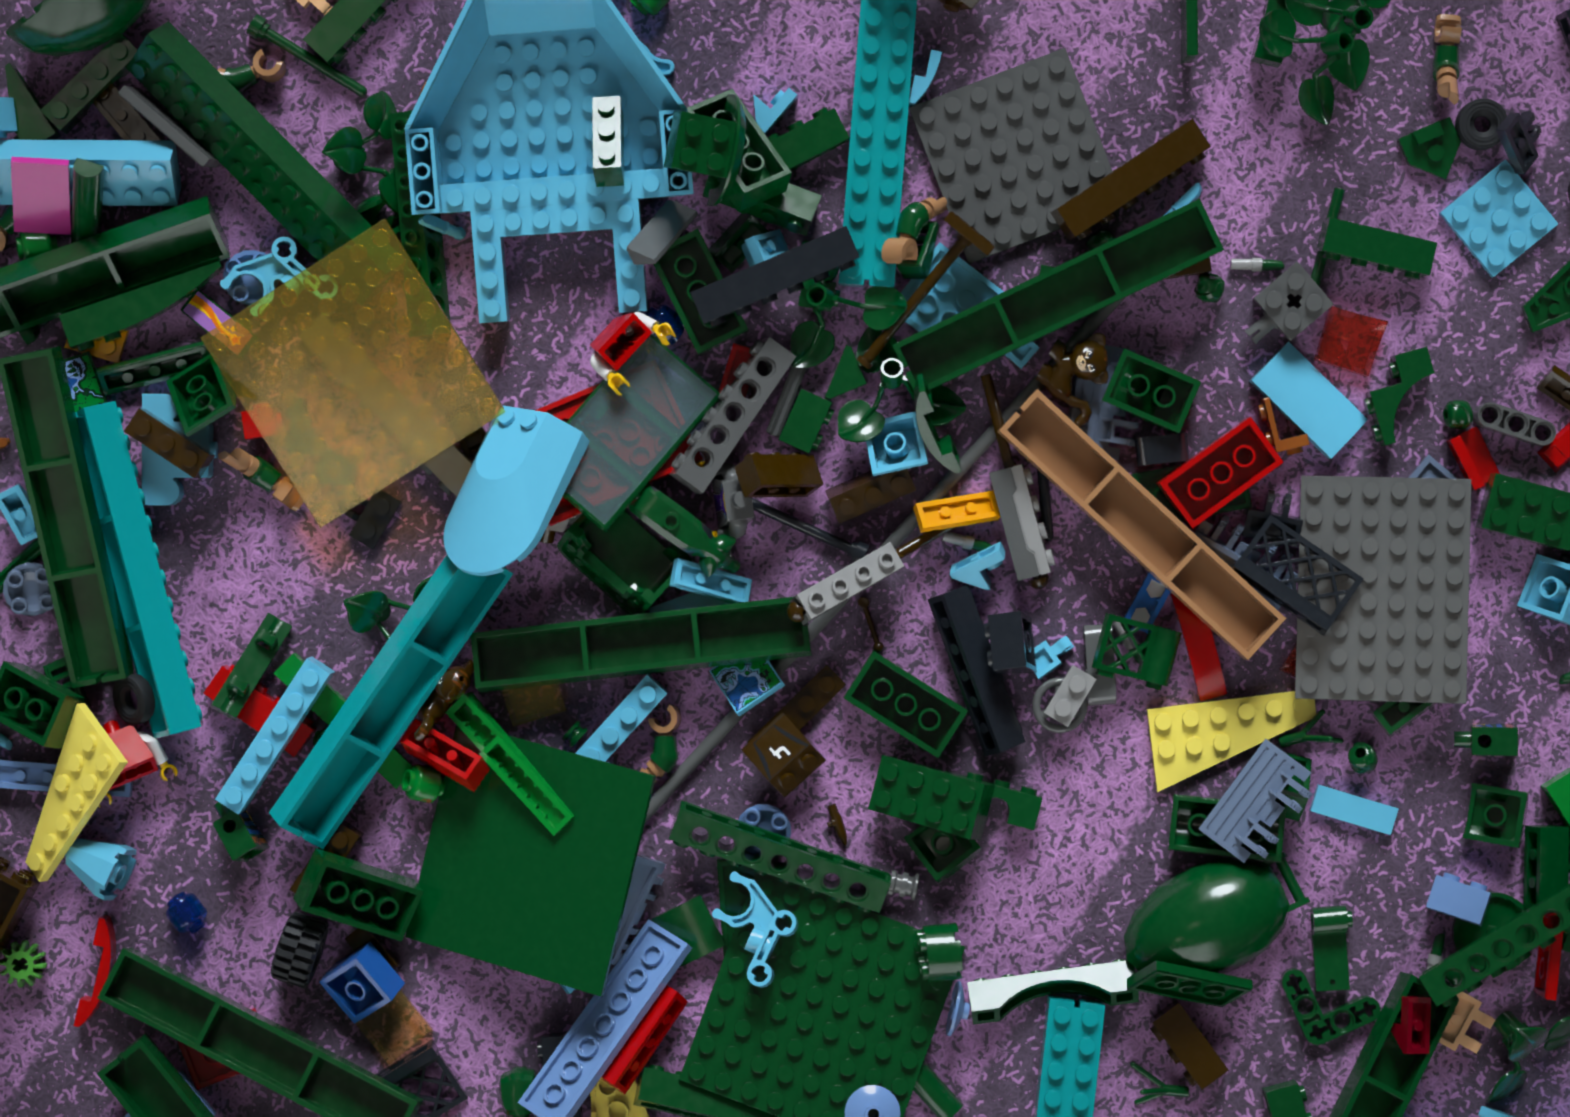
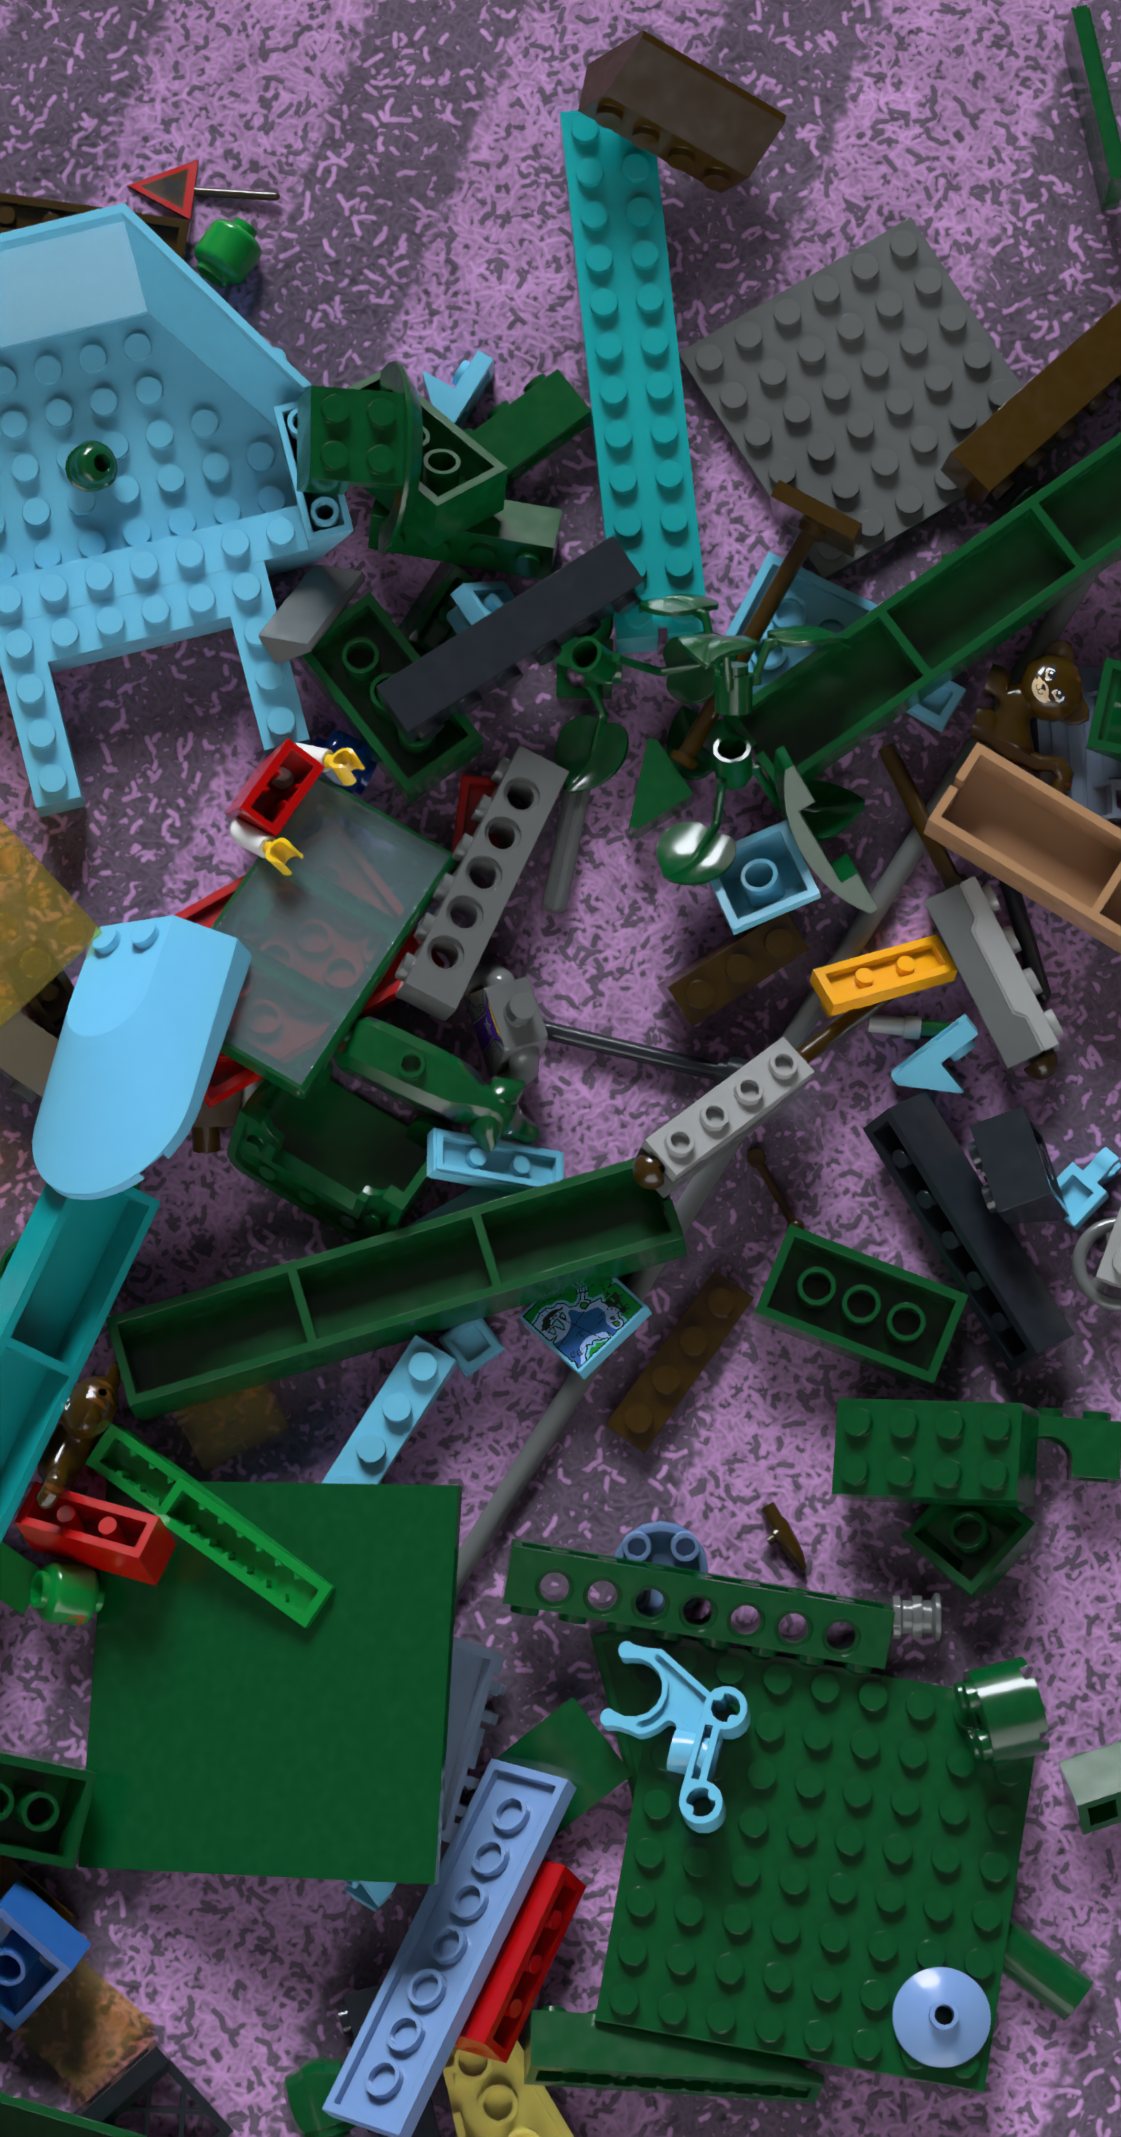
camera: 10 degrees left, 10 degrees down
dark green bush [561,721,588,748] -> none
brick [592,96,624,187] -> none
piece [640,704,682,784] -> none
dark brown brick [734,452,824,498] -> none
dark brown slope [741,712,826,797] -> none
dark green brick [778,389,835,454] -> none
piece [881,197,947,264] -> none
dark green slope [896,221,939,279] -> none
medium azure slope [909,50,942,106] -> none
medium blue dish [946,981,970,1036] -> none
none -> dark green piece [65,440,118,492]
none -> medium azure tile [438,1318,505,1378]
none -> dark green plant [639,594,852,715]

